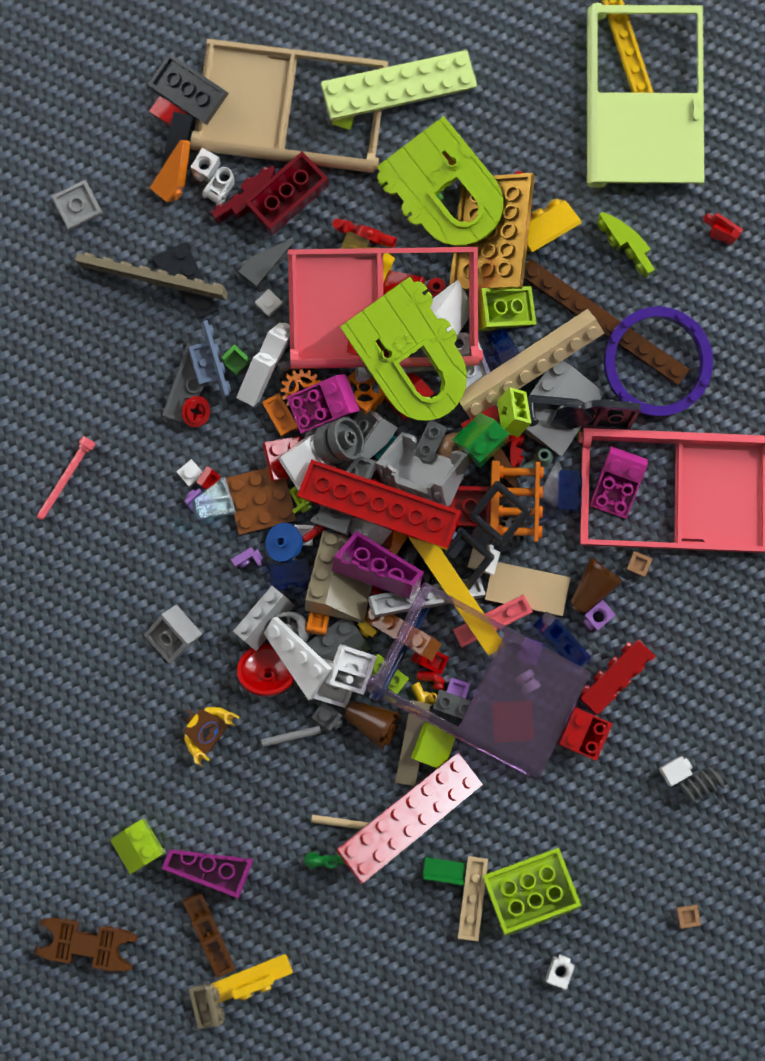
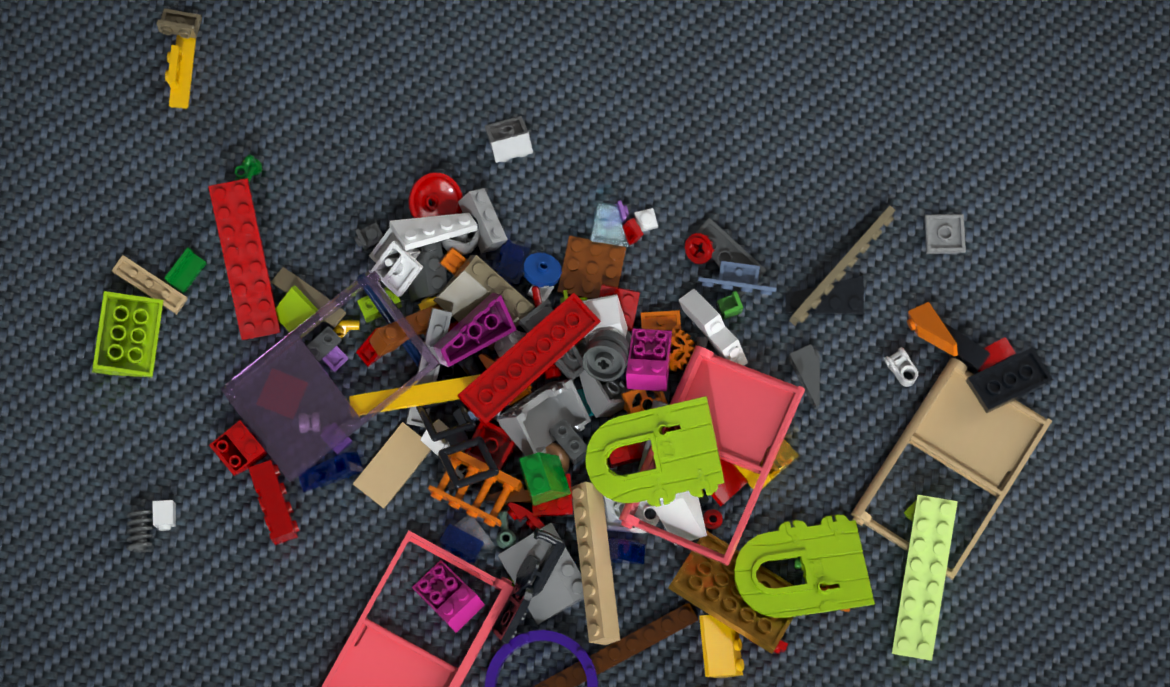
camera: 110 degrees right, 5 degrees down
coral piece [37,436,96,520] -> none
lime slope [110,818,165,875] -> none
magenta wedge [162,849,254,899] -> none
torso [180,707,239,767] -> none
reddish brown slope [183,892,236,978] -> none
white brick [191,148,221,183] -> none
dark red slope [211,165,276,224] -> none
medium lavender bracket [231,547,263,568] -> none
dark red slope [245,151,329,236] -> none
white plate [255,289,283,317] -> none
light grey bar [261,726,321,747] -> none
tan bar [311,815,369,830] -> none
red torso [332,218,397,248] -> none
reddish brown cone [344,701,401,750] -> none
red arm [417,670,445,690] -> none
coral tile [453,594,533,647] -> none
lime slope [478,286,536,331] -> none
lime brick [497,387,531,437] -> none
white brick [545,955,574,989] -> none
reddish brown cone [571,558,623,614] -> none
medium lavender brick [583,600,615,632] -> none
medium nougat plate [626,551,653,577] -> none
medium nougat plate [676,904,701,929] -> none

